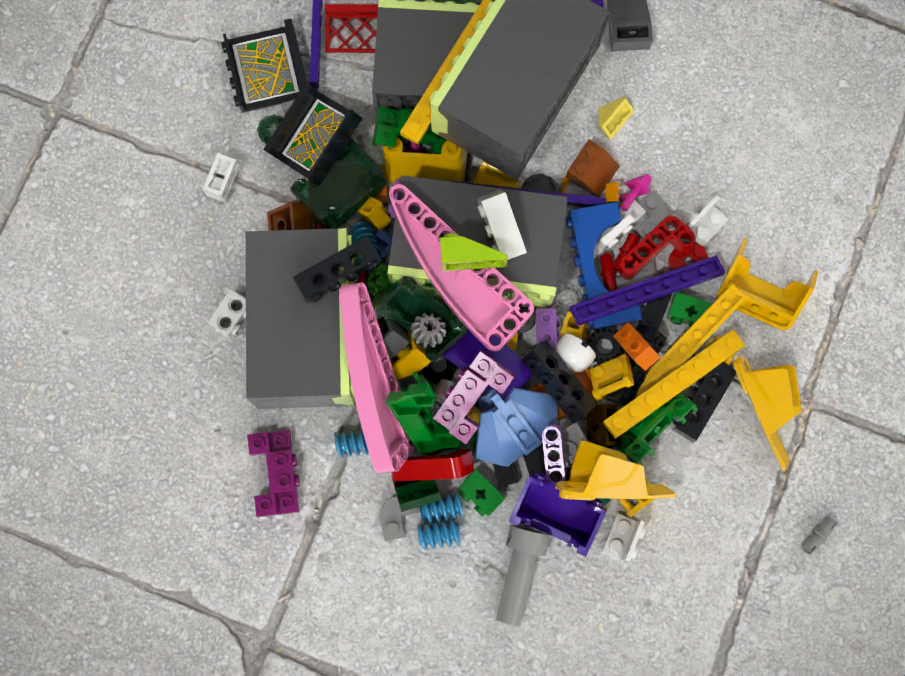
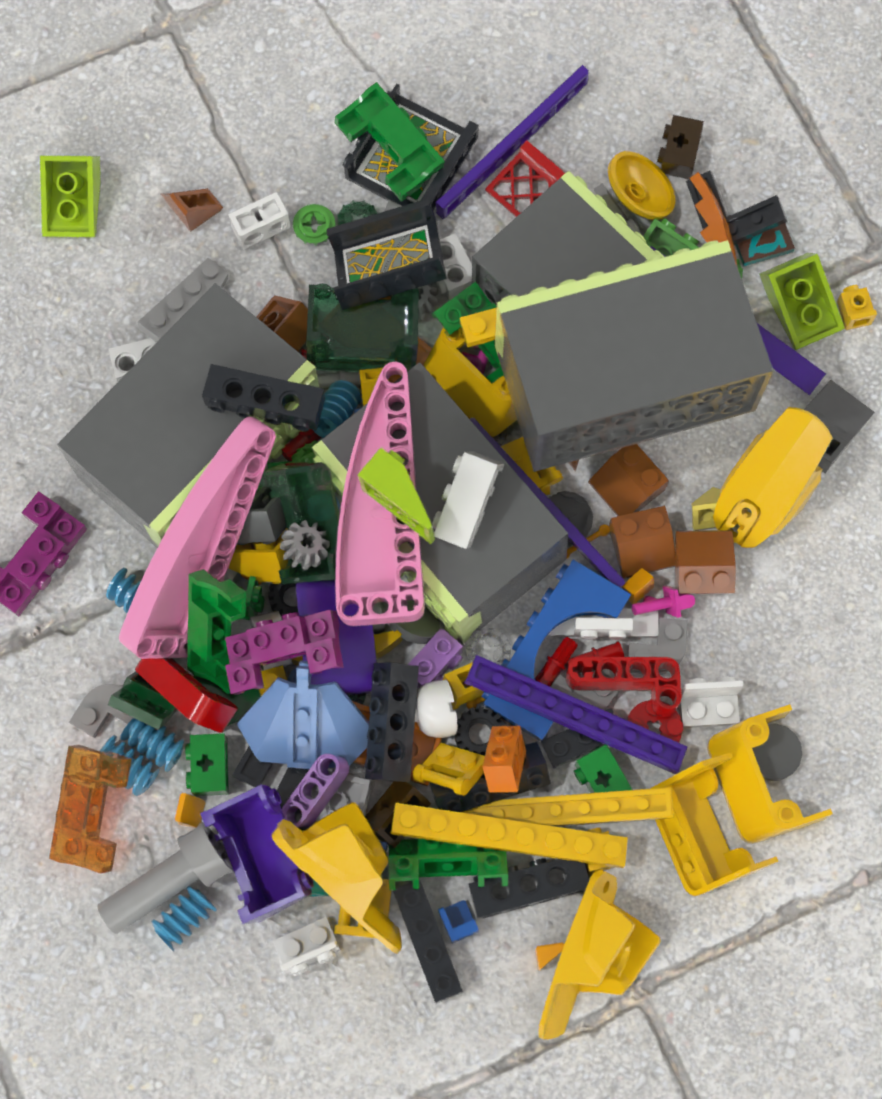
camera: 45 degrees right, 5 degrees down
none -> lime slope [40,156,101,237]
none -> clear orange bracket [49,745,132,874]
none -> light grey wing [137,258,229,343]
none -> dark azure piece [151,886,217,951]
none -> dark orange slope [161,188,223,232]
none -> light orange slope [175,793,205,828]
none -> bright green gear [293,204,336,245]
none -> green bracket [334,82,445,202]
none -> black brick [393,879,463,1004]
none -> white brick [436,233,472,301]
none -> blue panel [438,900,479,944]
none -> light orange slope [535,942,564,971]
none -> dark orange slope [588,444,669,516]
none -> dark orange slope [675,530,736,594]
none -> yellow windscreen [707,704,833,844]
none -> yellow piece [713,407,833,548]
none -> dark grey tile [752,723,802,781]

